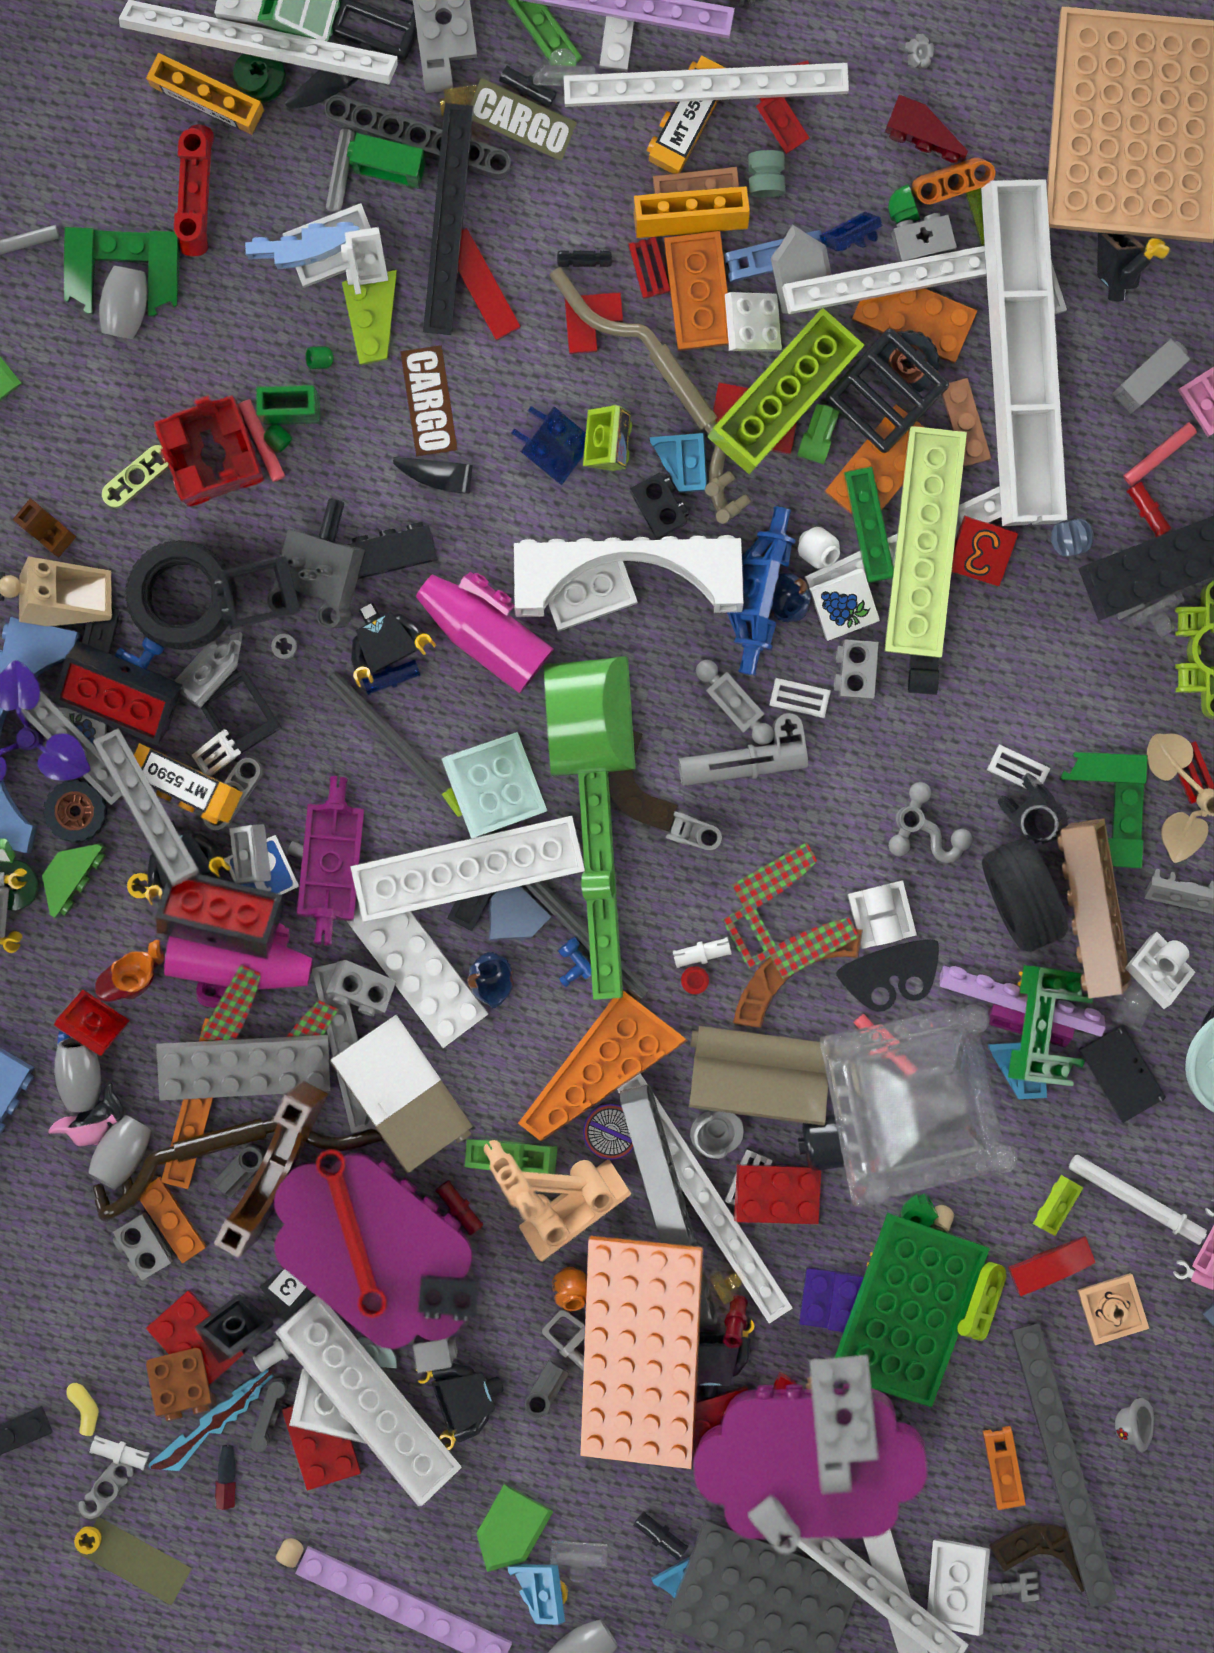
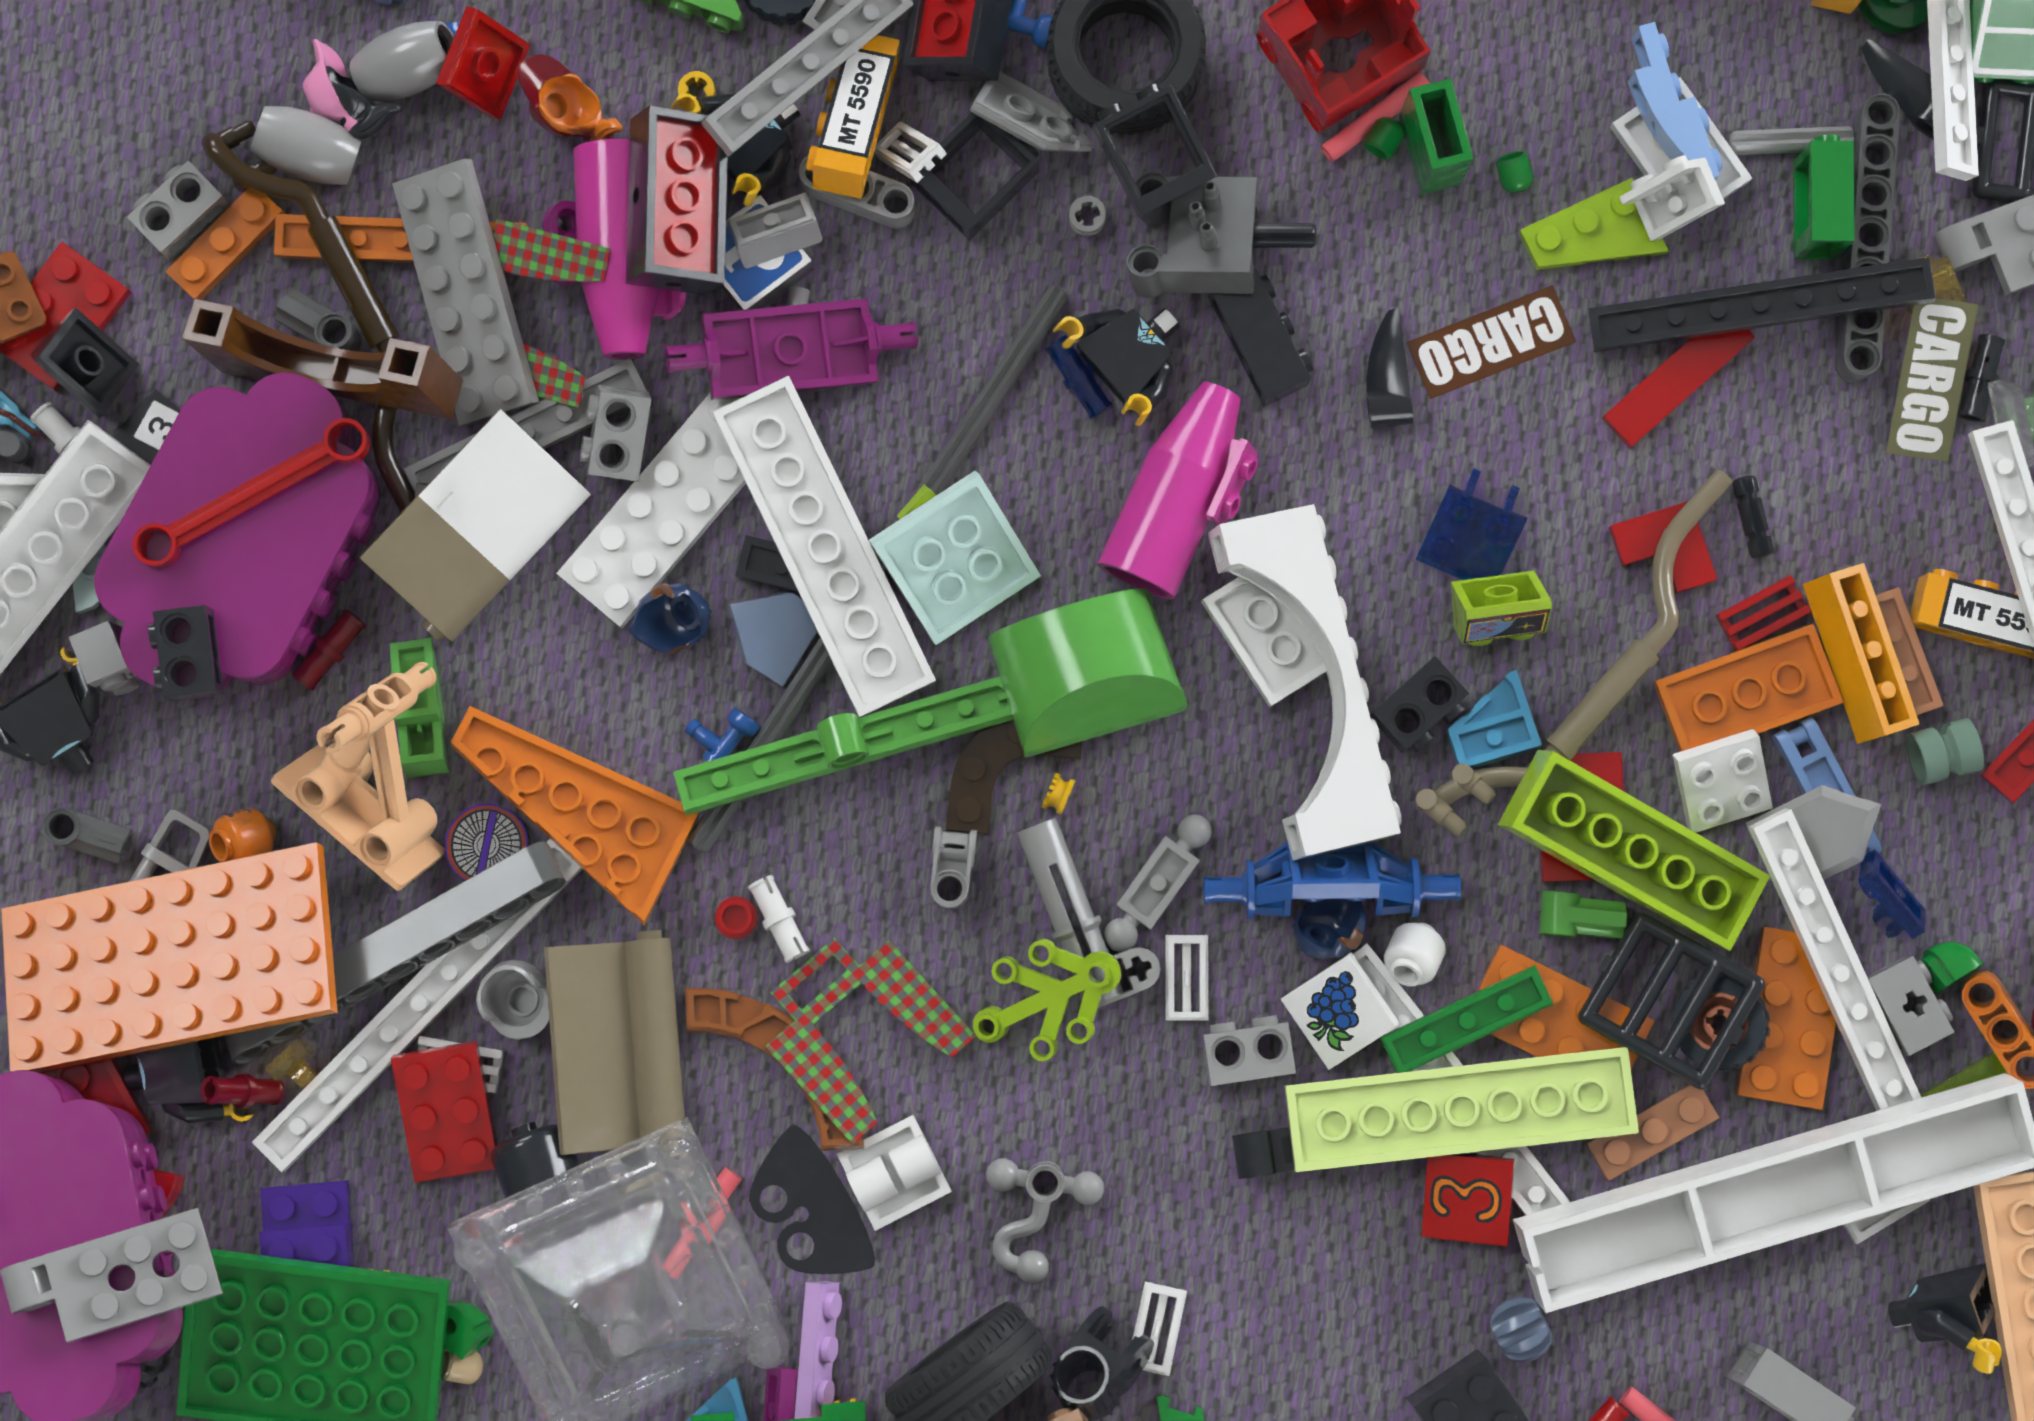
camera: 75 degrees right, 5 degrees down
none -> lime plant [973,939,1121,1061]
none -> yellow bush [1042,773,1076,815]

